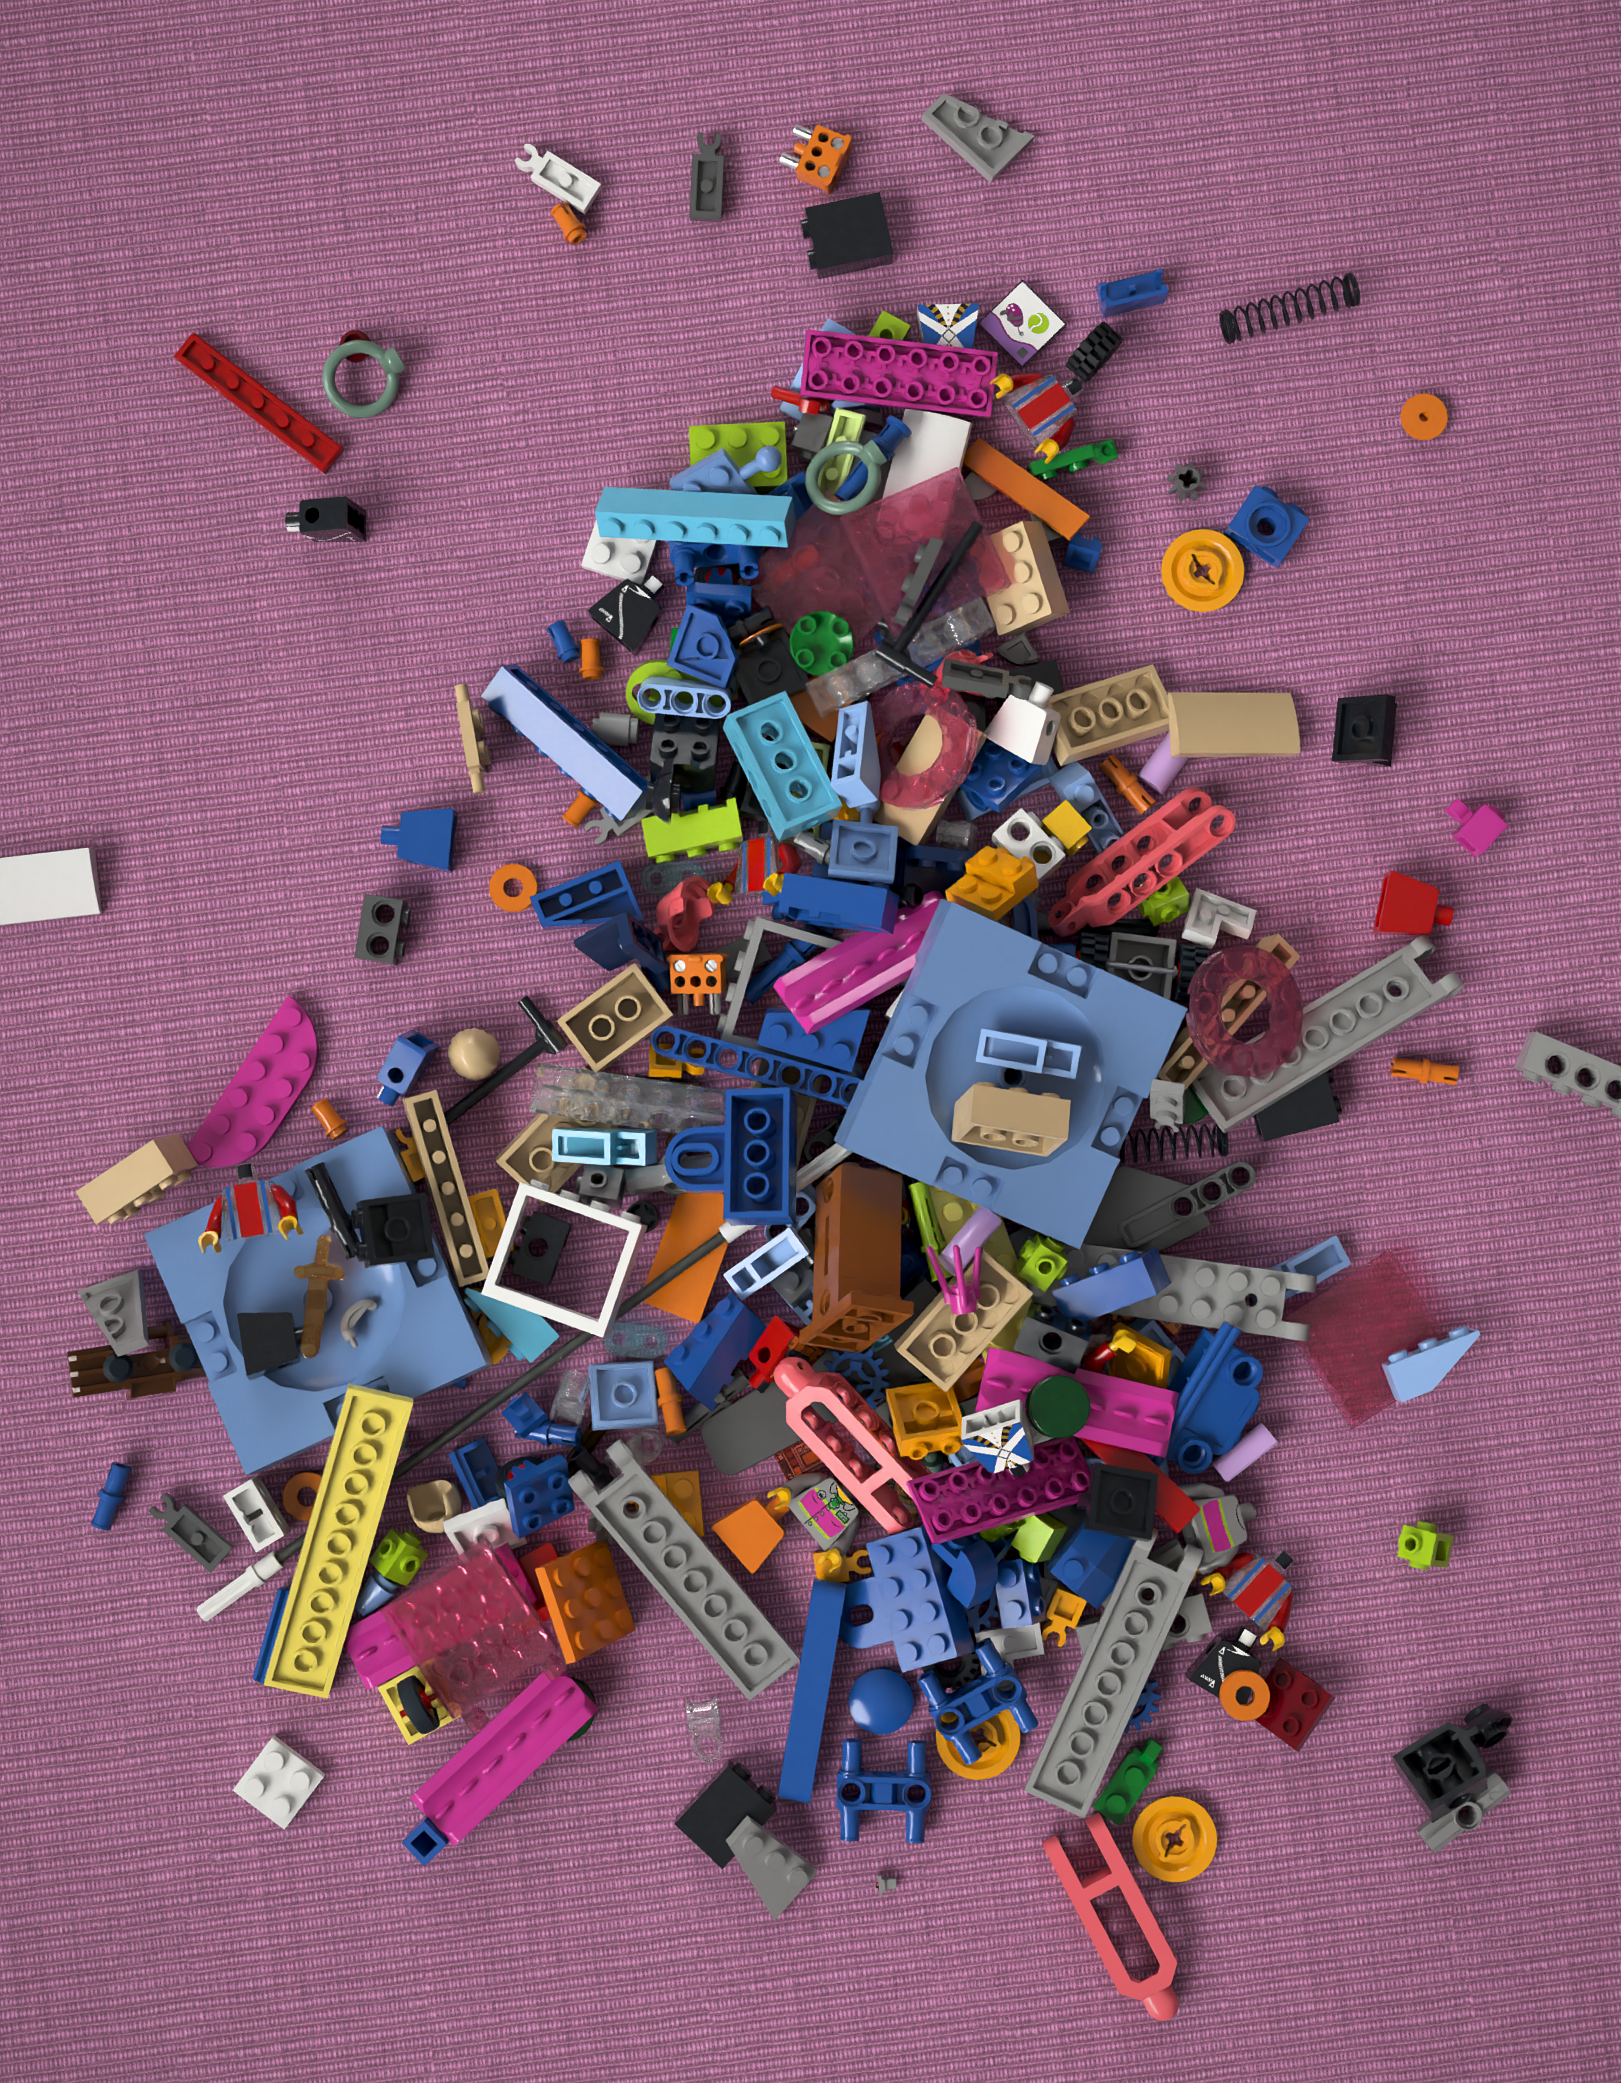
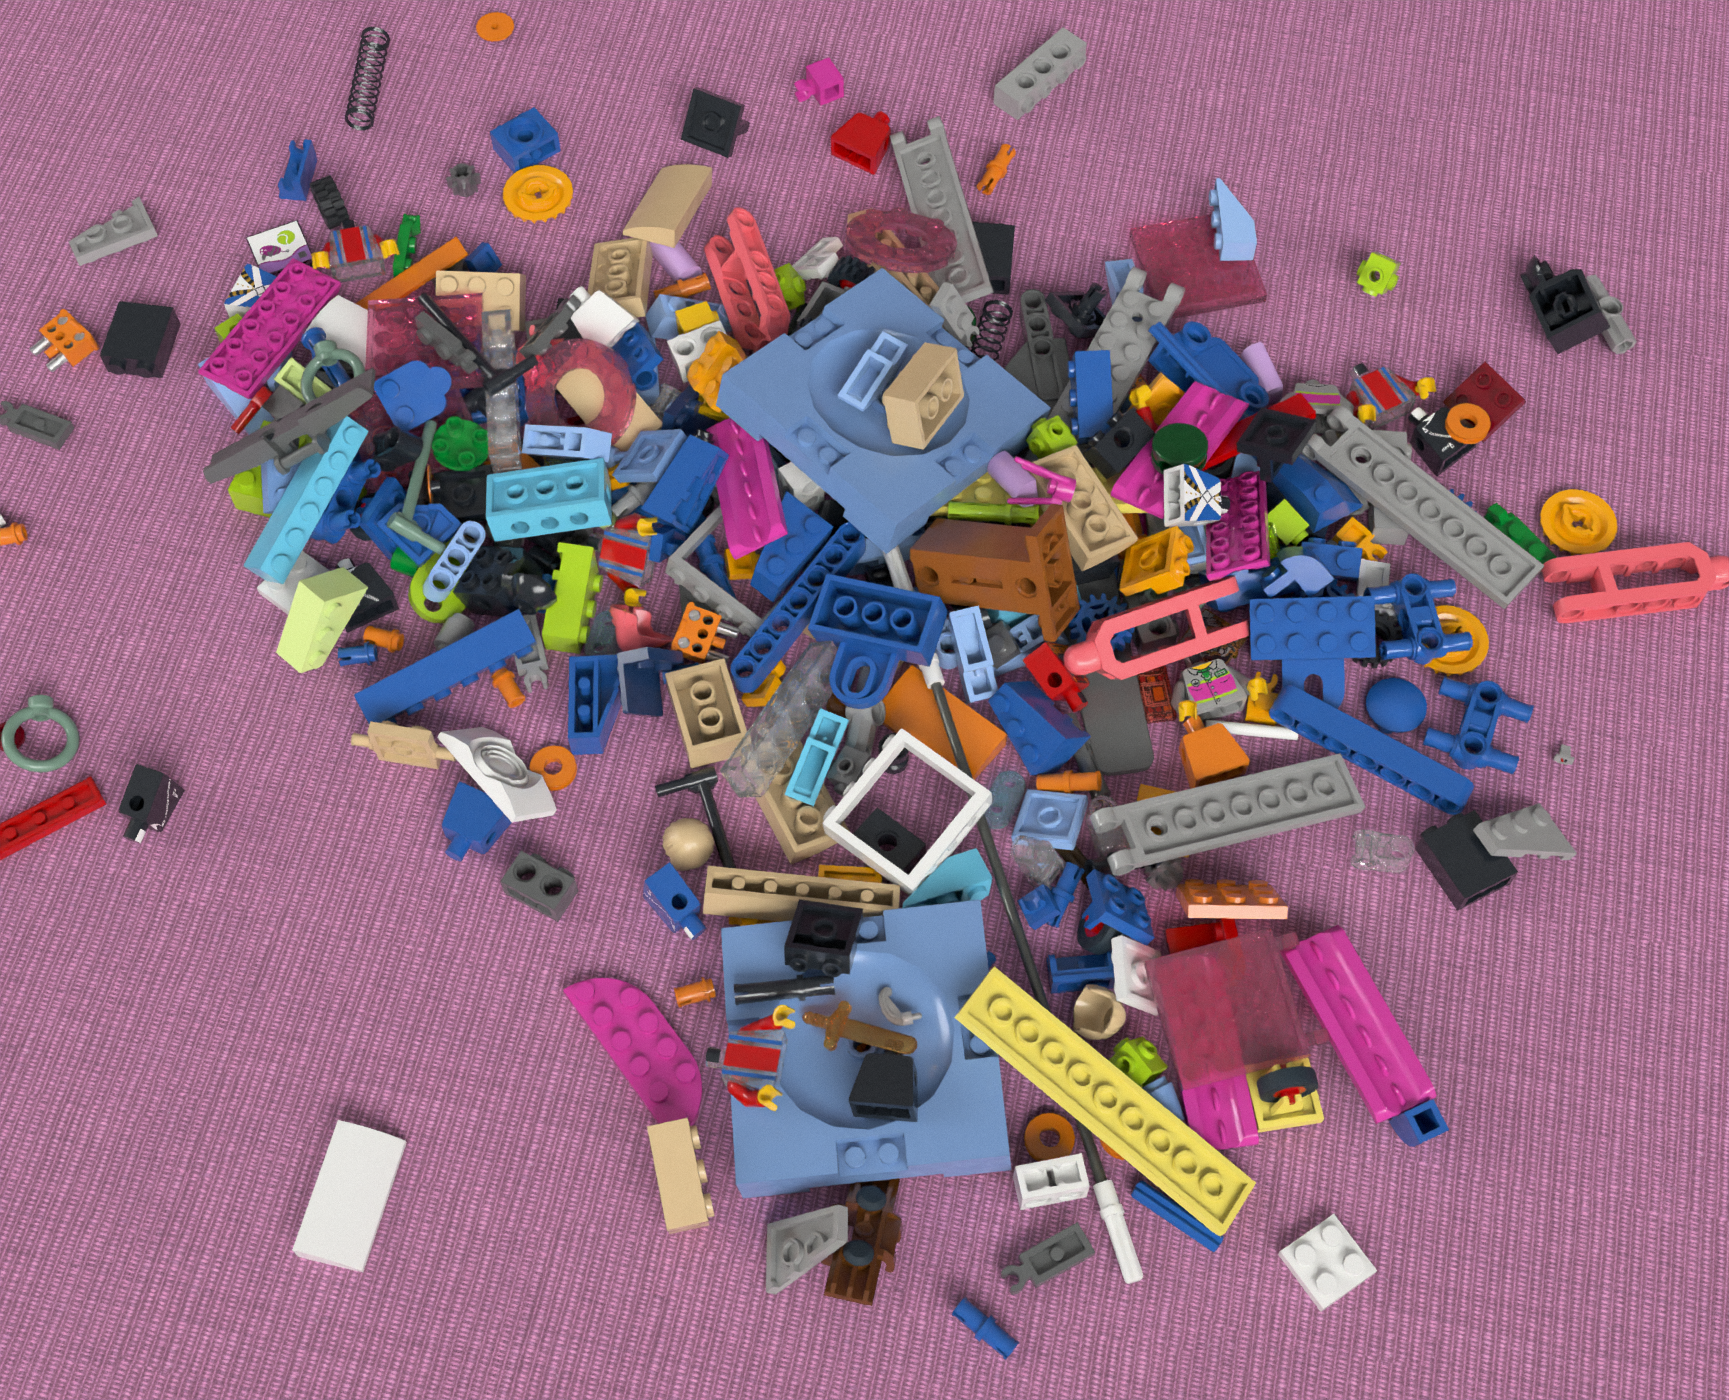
camera: 70 degrees left, 25 degrees down
none -> dark grey piece [203,368,376,484]
none -> yellowish green wedge [276,567,368,673]
none -> black piece [371,426,423,472]
none -> blue plate [374,361,452,432]
none -> sand green bar [387,420,446,555]
none -> white slope [437,727,557,822]
none -> black plate [1045,283,1107,338]
none -> white bar [1205,720,1298,740]

